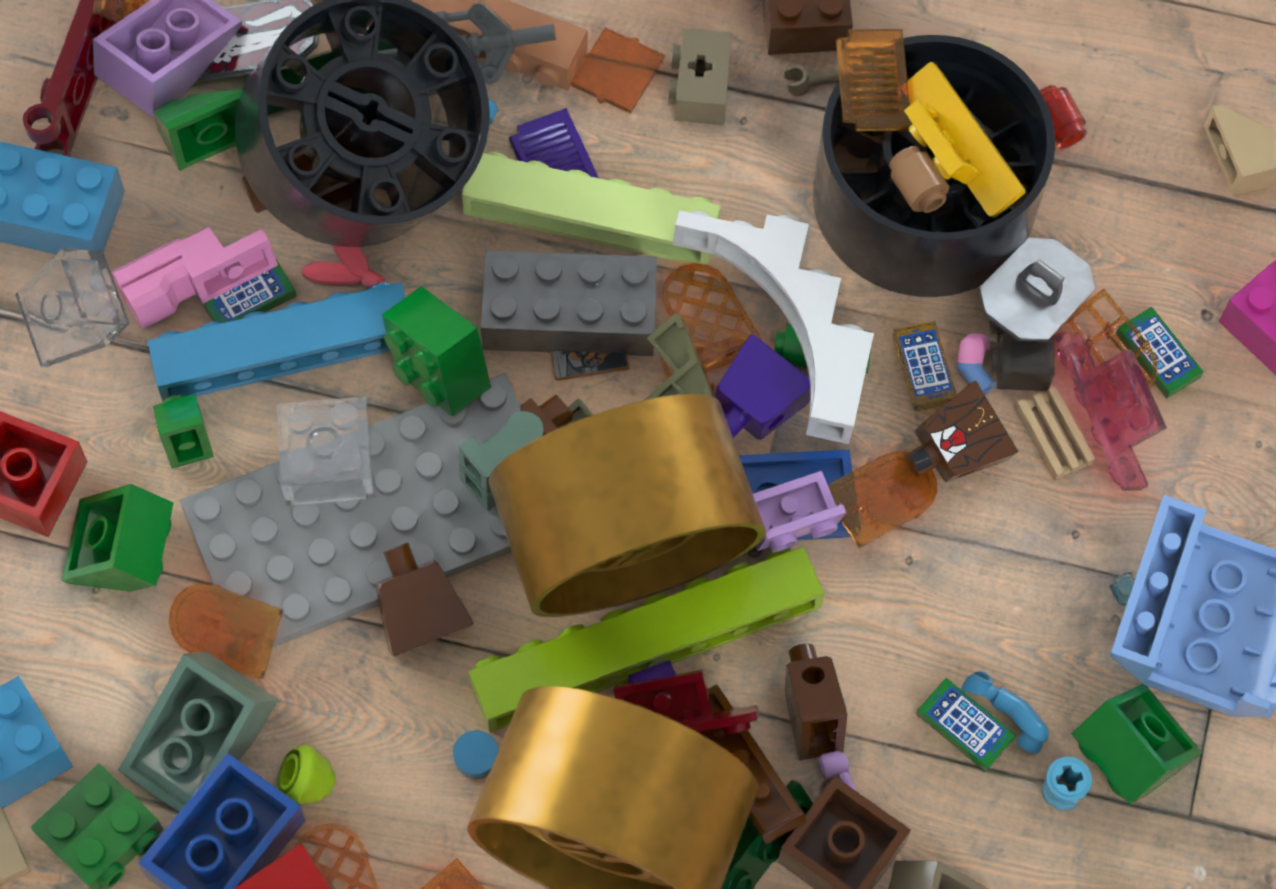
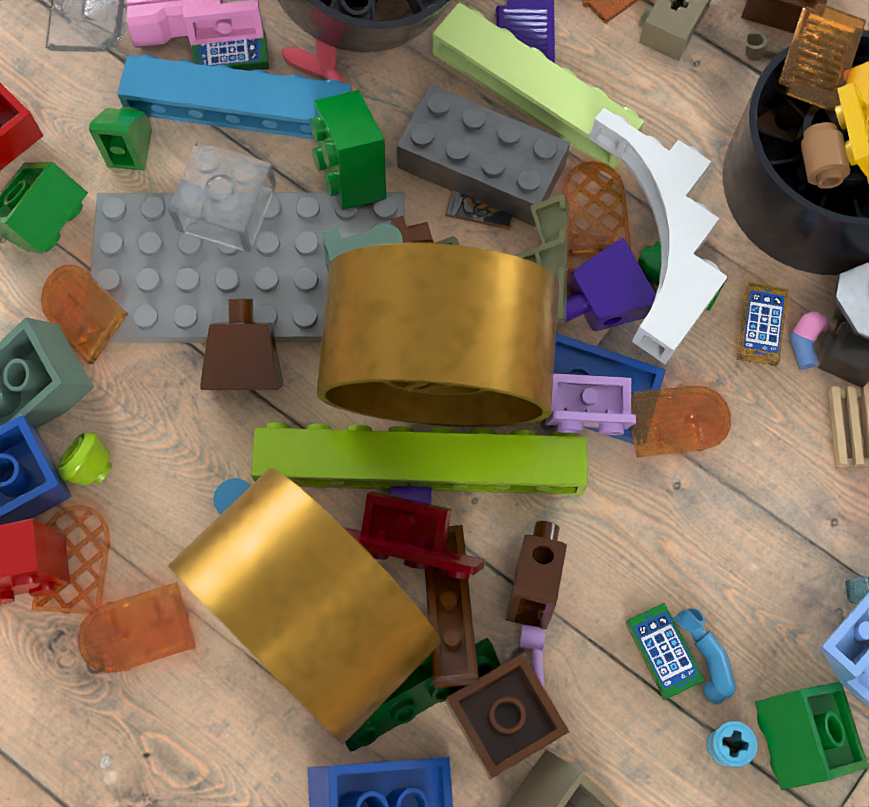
camera: 25 degrees right, 5 degrees up
reddish brown torso [905,380,1019,482] -> none

